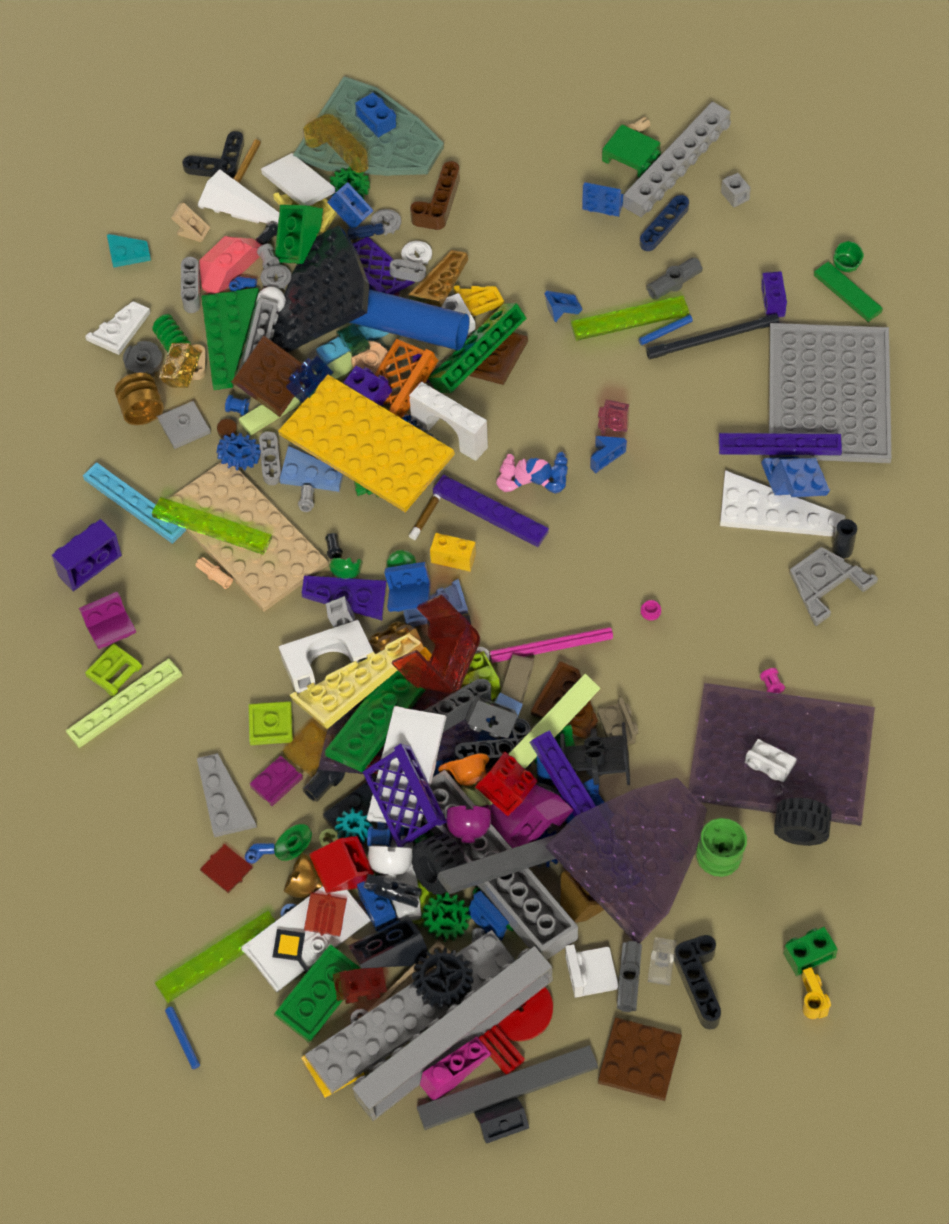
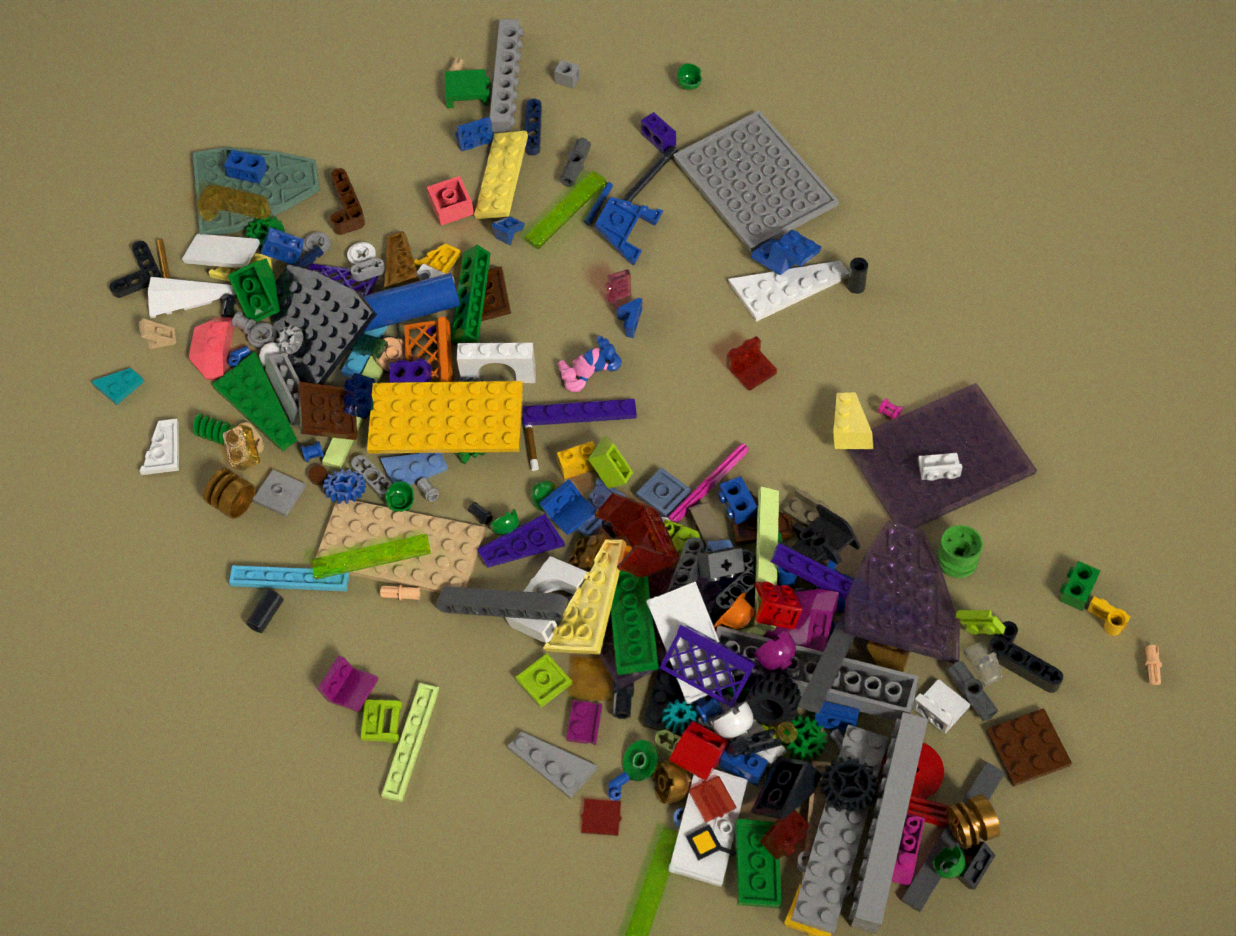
camera: 35 degrees left, 0 degrees up
dark purple brick [52,519,122,592] -> none
dark grey plate [123,341,163,377] -> none
light grey beam [181,257,201,313] -> none
light grey brick [326,596,356,628] -> none
dark pink plate [640,600,661,621] -> none
dark purple plate [719,433,842,455] -> none
black tyre [774,798,832,846] -> none
light grey wing [789,547,878,626] -> none
green tile [814,262,883,322] -> none
none -> black pin [246,589,284,633]
none -> light grey gear [277,325,303,354]
none -> green hair [385,481,414,512]
none -> coral brick [427,176,474,226]
none -> dark grey beam [435,586,568,621]
none -> light yellow plate [474,131,528,219]
none -> lime slope [588,435,633,489]
none -> blue wing [594,197,663,266]
none -> sand blue plate [636,467,691,517]
none -> blue brick [718,476,758,525]
none -> clear red bracket [726,336,777,390]
none -> clear yellow bush [777,722,797,743]
none -> light yellow wedge [833,392,873,449]
none -> green hair [932,845,965,879]
none -> pearl gold wheel [946,794,1000,849]
none -> lime plate [955,610,1006,635]
none -> light nougat axle [1145,645,1162,685]

